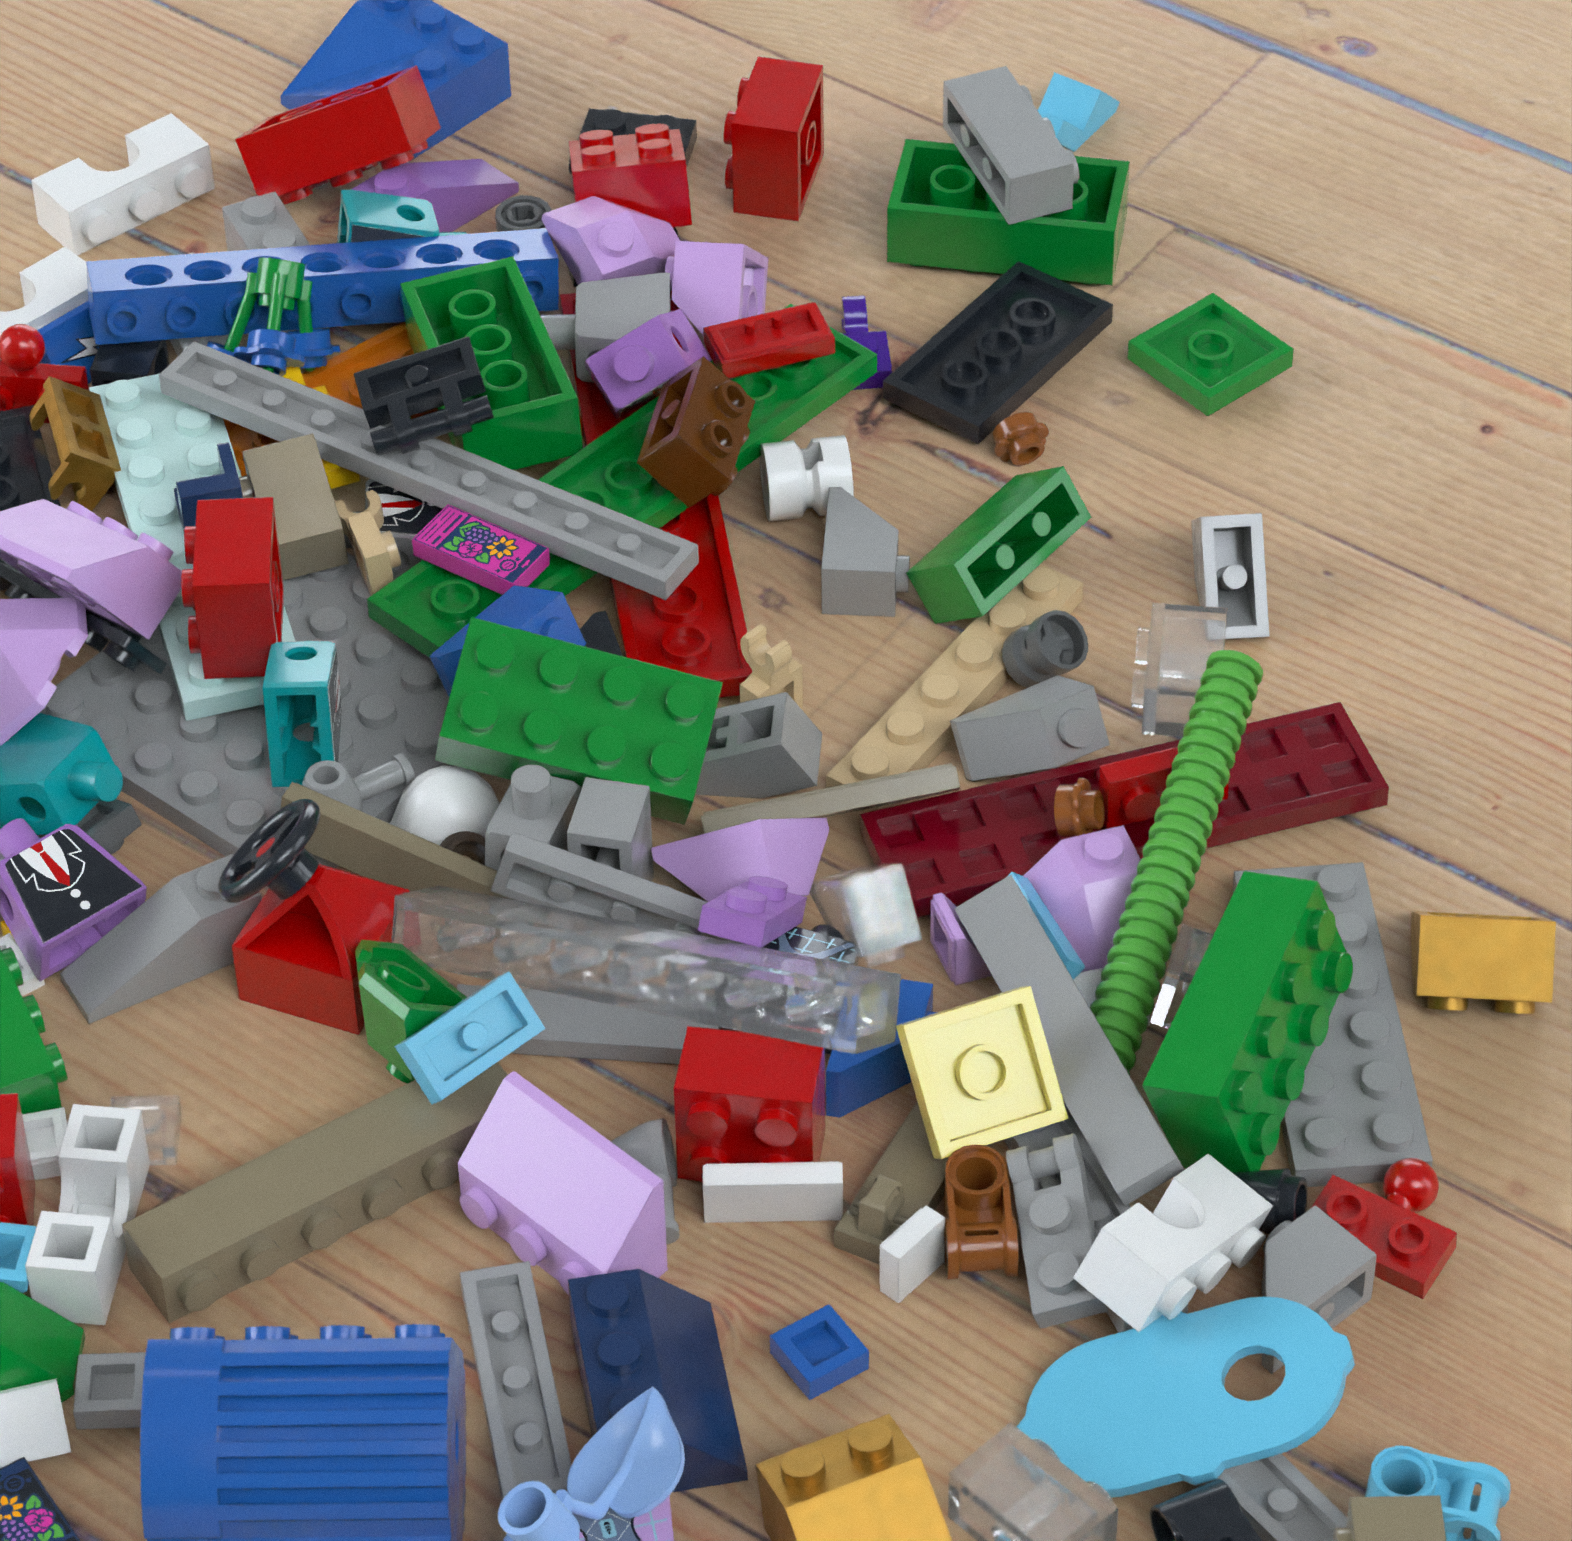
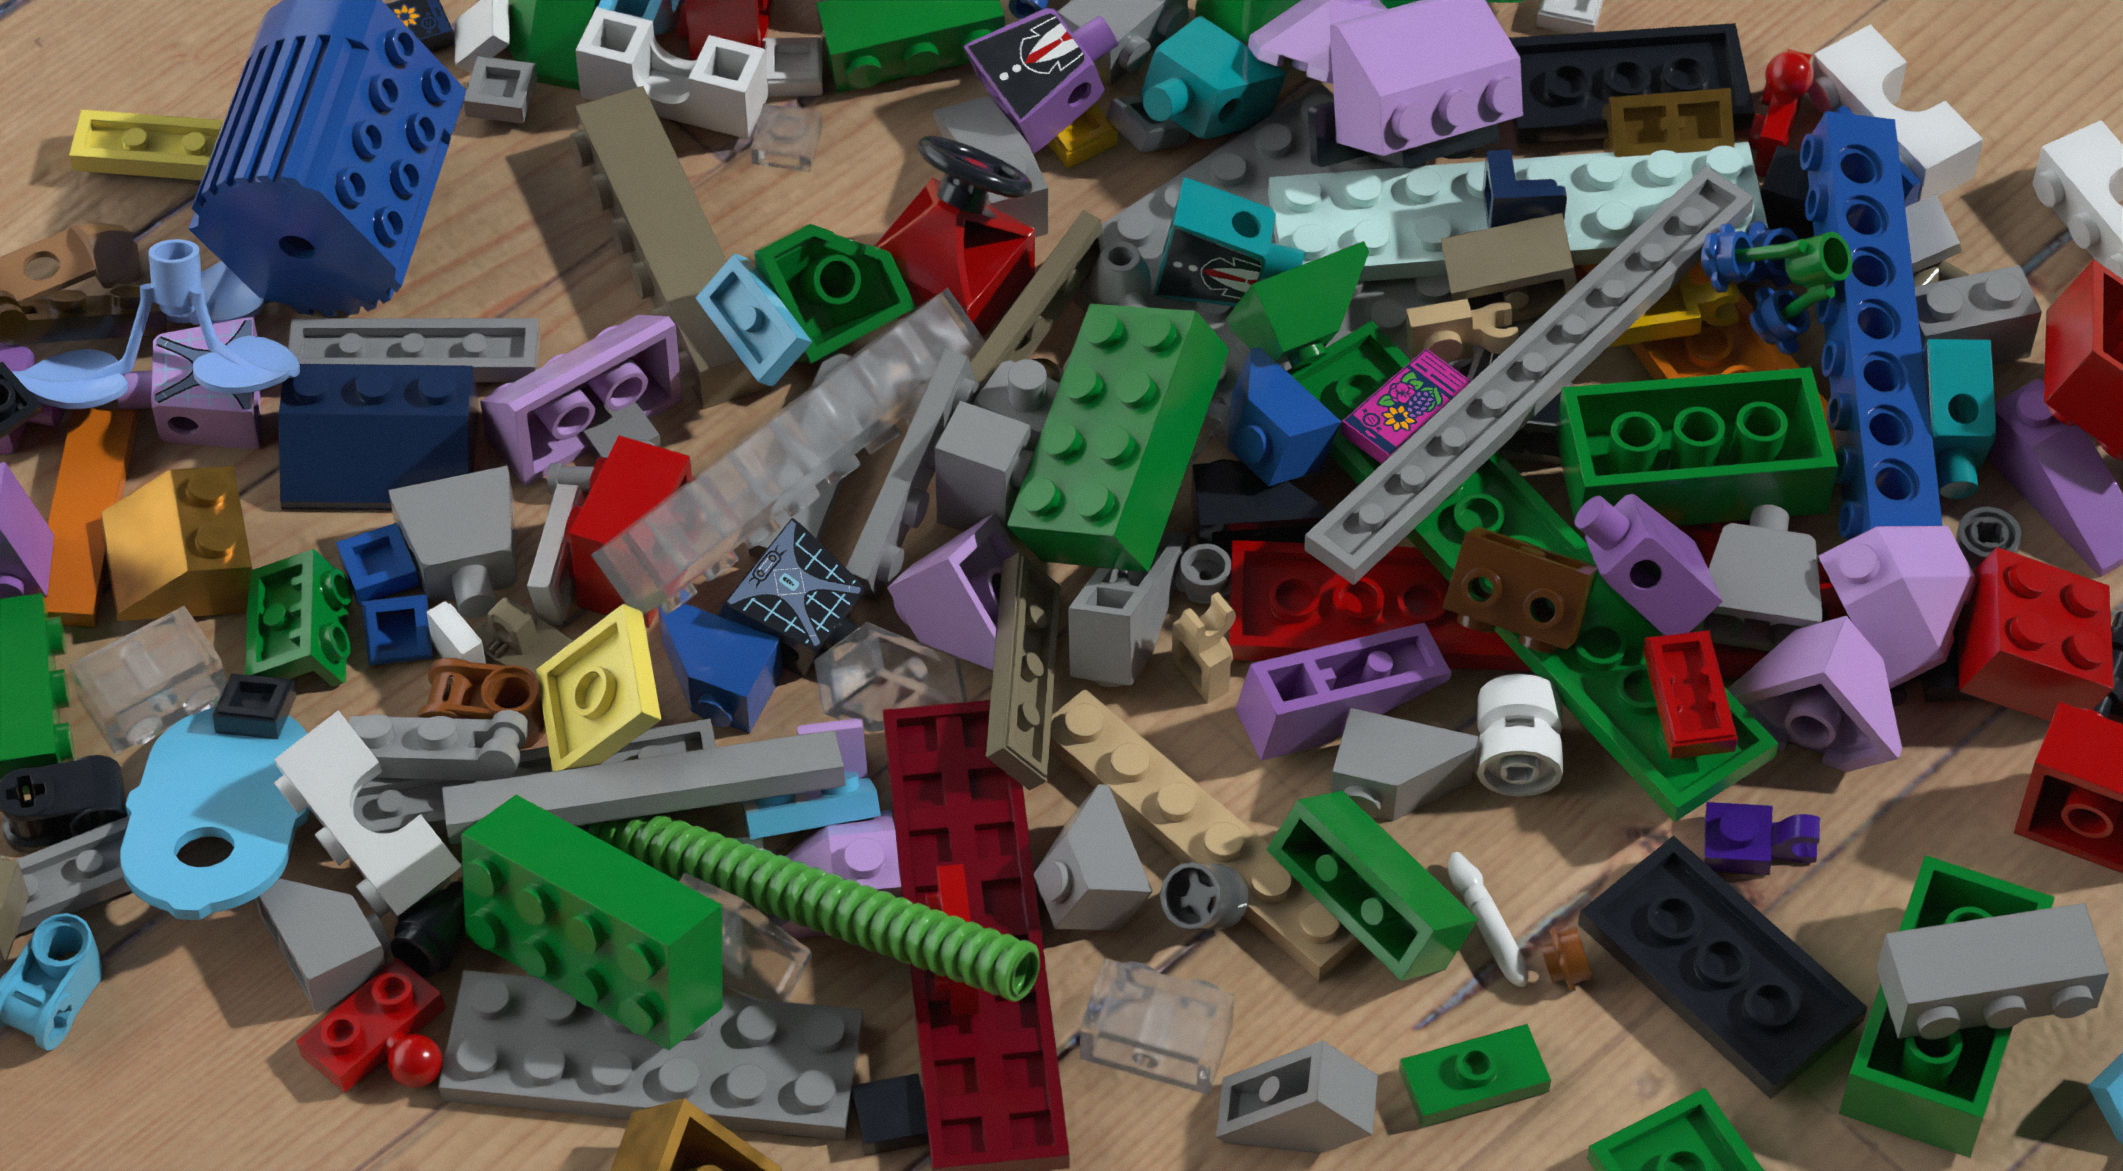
camera: 100 degrees right, 10 degrees up
red brick [181,497,284,679] -> none
black plate [354,336,494,456] -> none
medium lavender plate [698,876,807,948] -> none
dark orange plate [1054,778,1105,837] -> none
none -> black tile [213,673,296,739]
none -> green bracket [245,548,352,687]
none -> blue slope [362,594,433,666]
none -> light grey torso [389,466,517,618]
none -> black tile [852,1073,929,1156]
none -> green slope [1226,241,1369,369]
none -> medium lavender slope [1235,622,1451,761]
none -> green plate [1399,1024,1551,1127]
none -> white piece [1448,852,1529,987]

